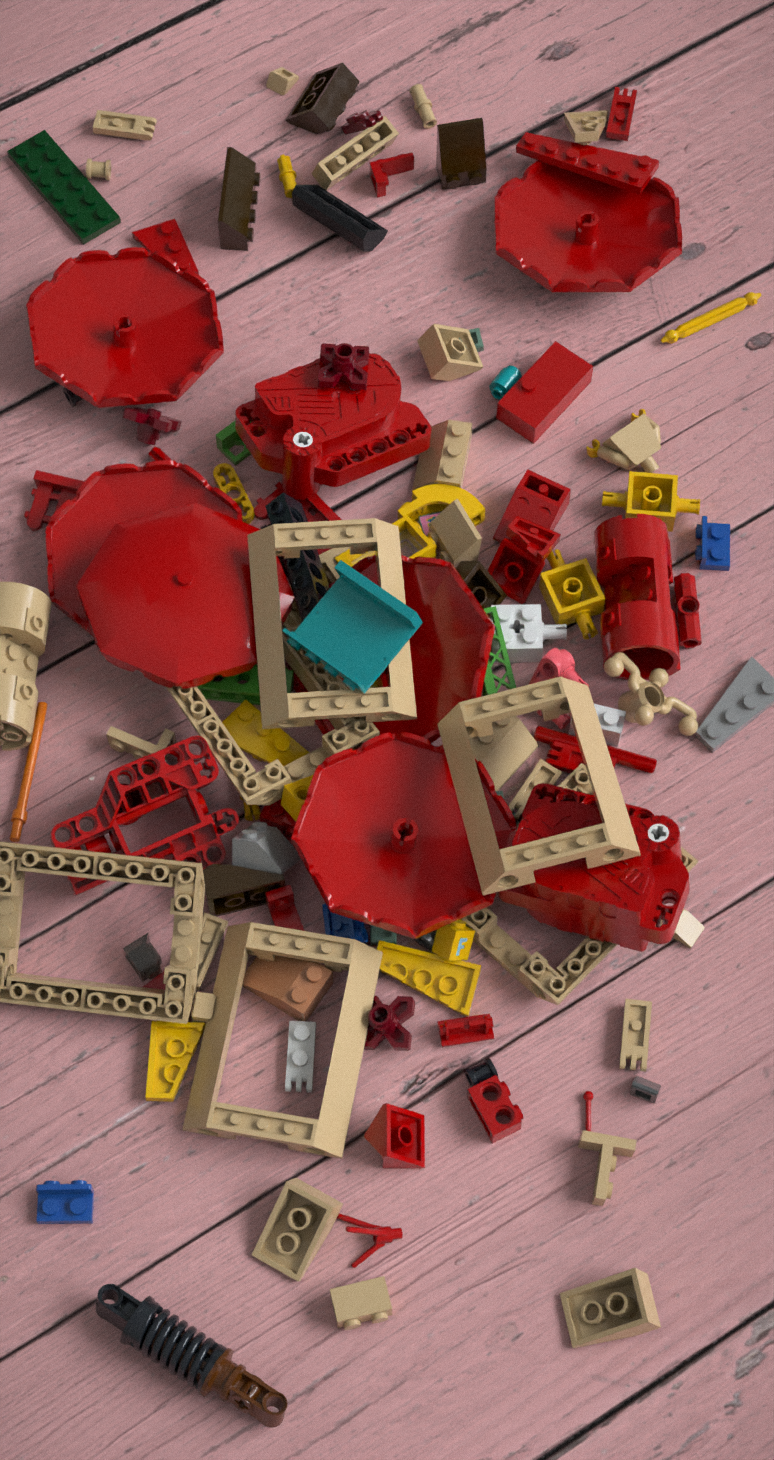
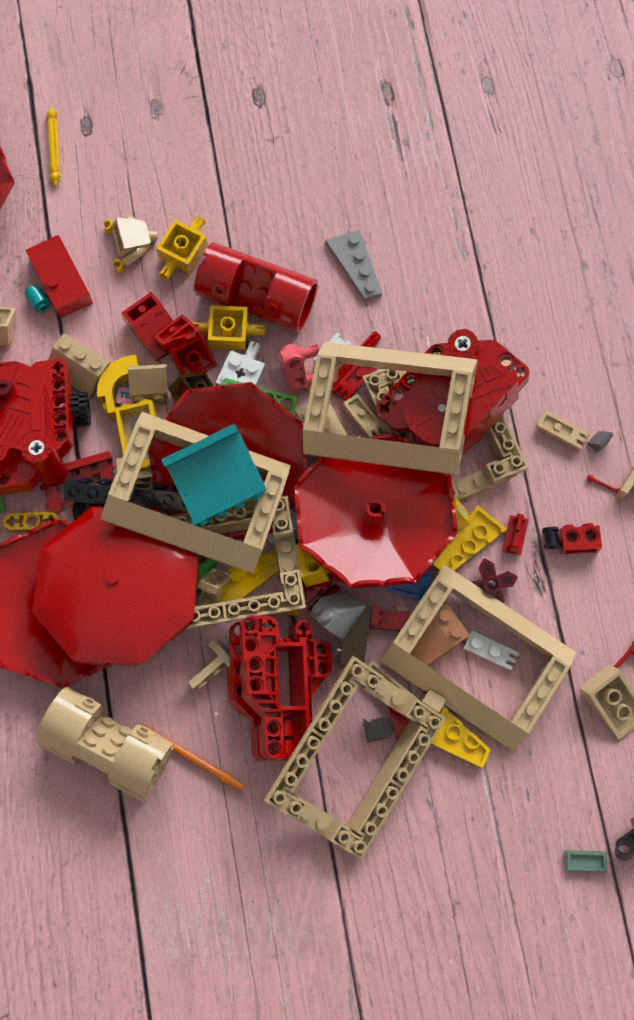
camera: 70 degrees left, 10 degrees up
blue bracket [36,1180,94,1224] -> none
red slope [363,1103,425,1169] -> none
tan wheel [604,652,698,736] -> none
red piece [673,573,702,649] -> none
blue bracket [695,516,730,571] -> none
none -> black tyre [71,392,91,427]
none -> tan bracket [197,568,232,606]
none -> sand green tile [565,850,608,873]

